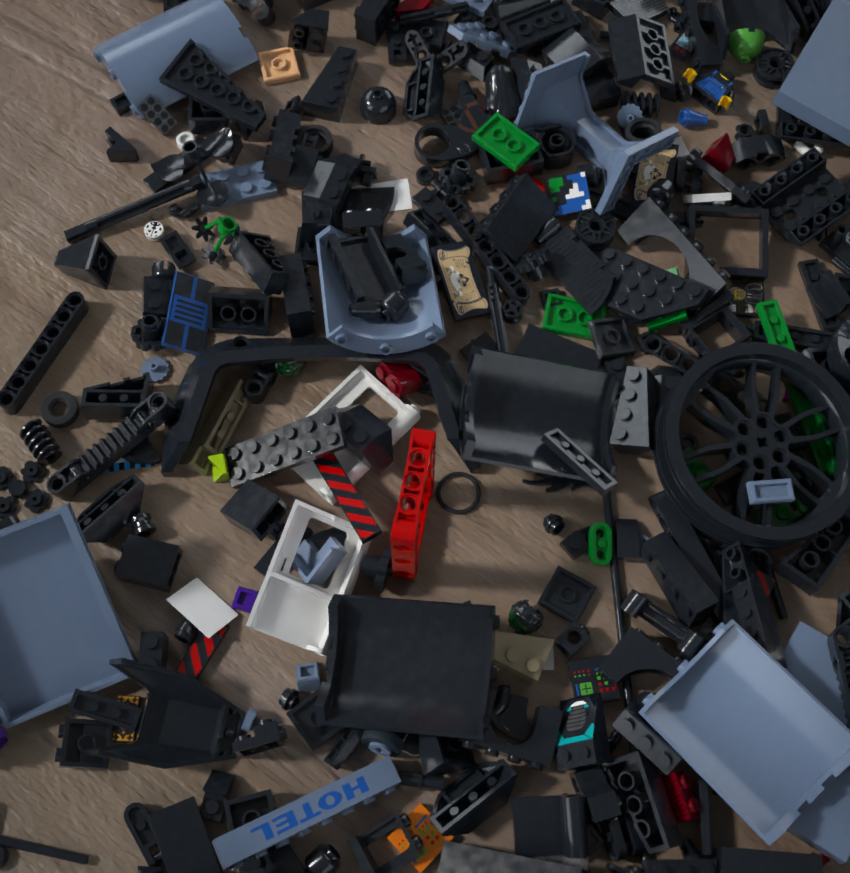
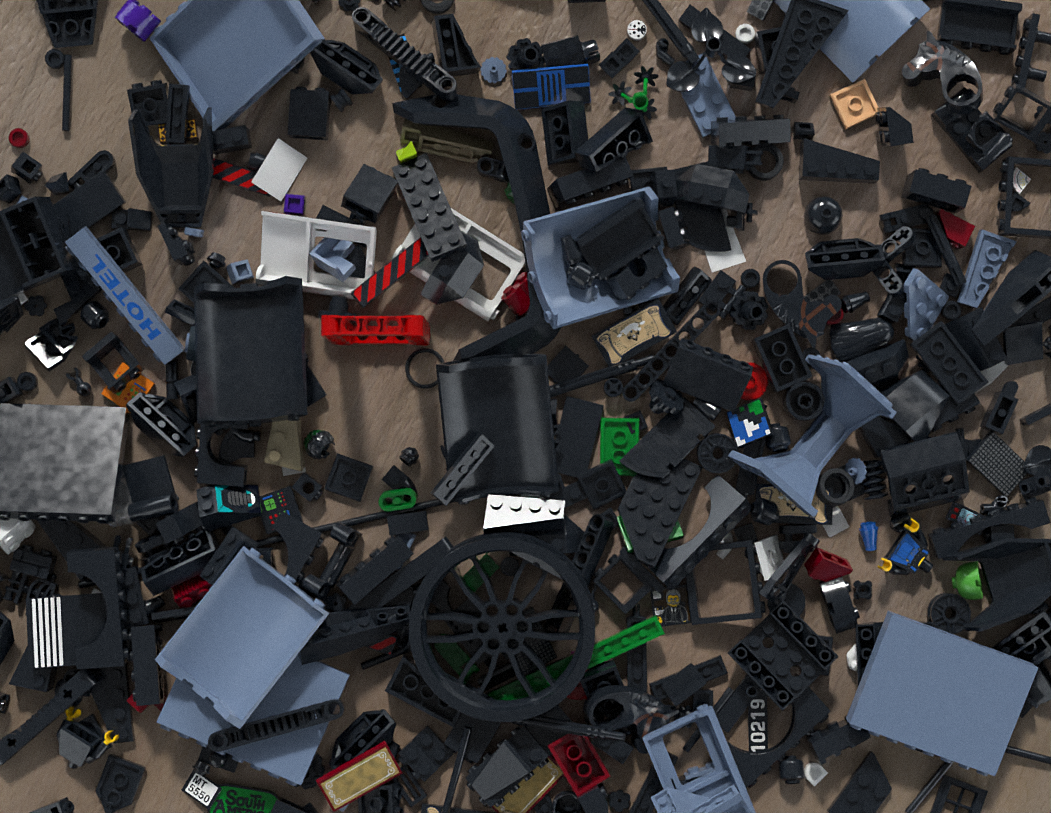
camera: 80 degrees right, 20 degrees up
green tile [472,112,541,172] -> none
sand blue tile [746,478,795,505] -> none
black tile [754,109,770,135] -> none

